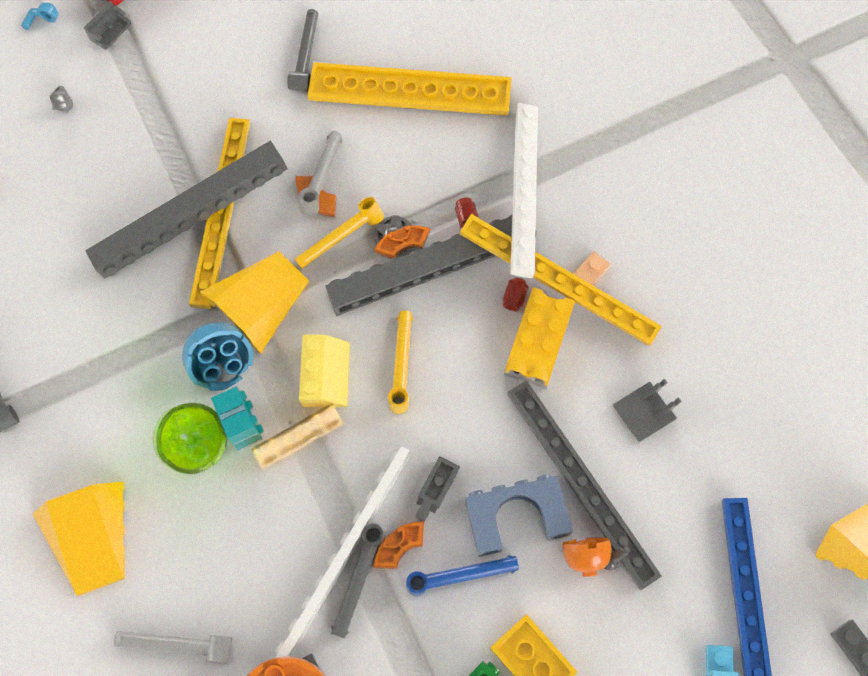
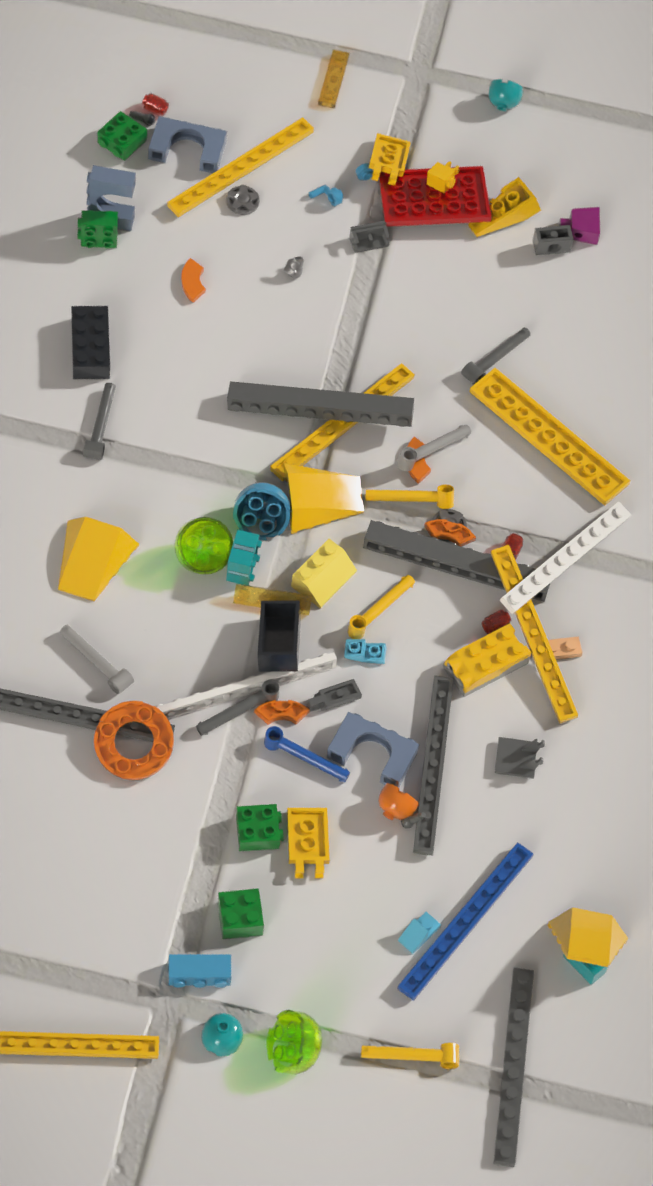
camera: 30 degrees right, 10 degrees down
none -> black piece [257,600,301,672]
none -> medium azure slope [344,639,386,664]

